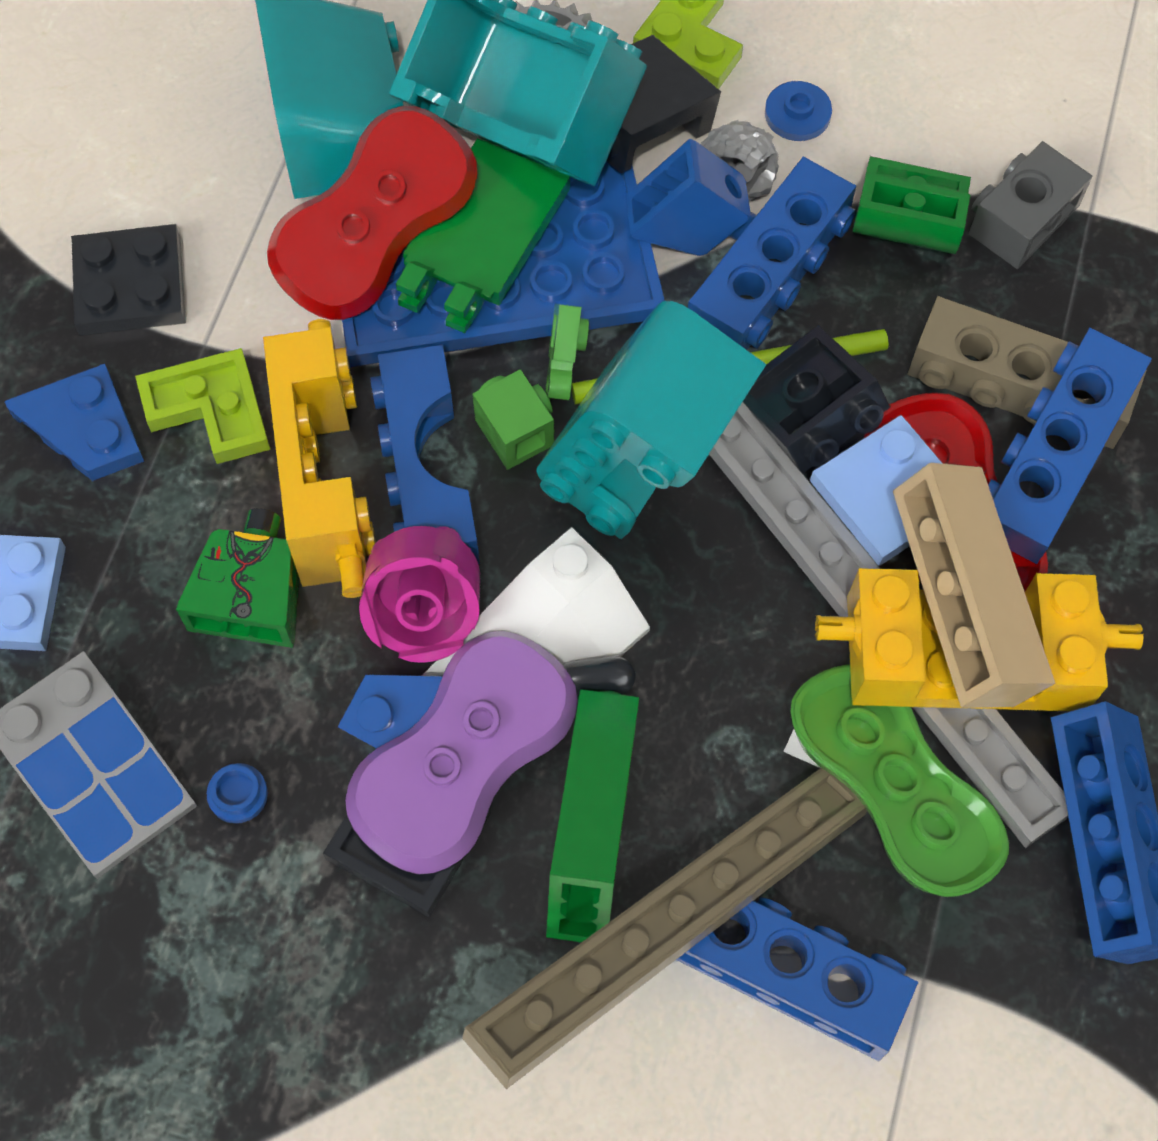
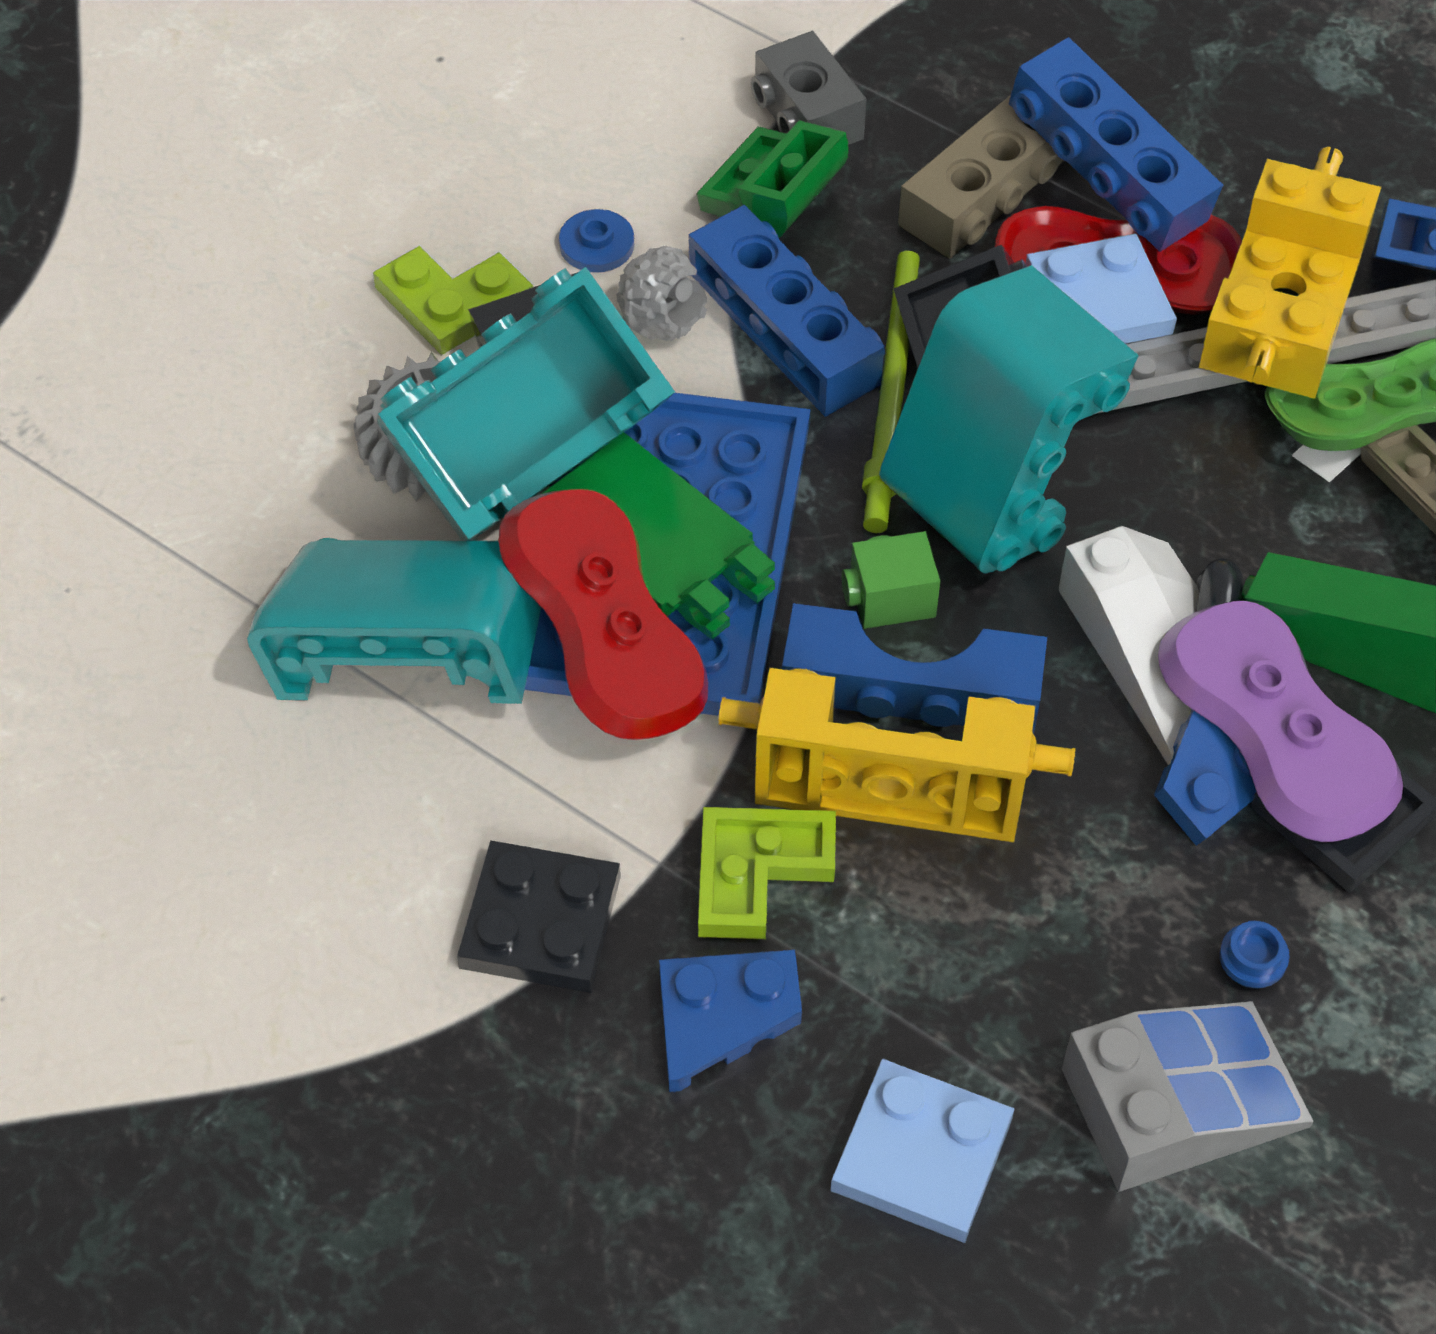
camera: 70 degrees left, 10 degrees down
green torso [176,508,299,648] -> none
dark pink brick [359,526,480,663] -> none
bright green plate [545,303,589,400] -> none
blue torso [626,139,756,256] -> none
tan brick [893,463,1056,708] -> none

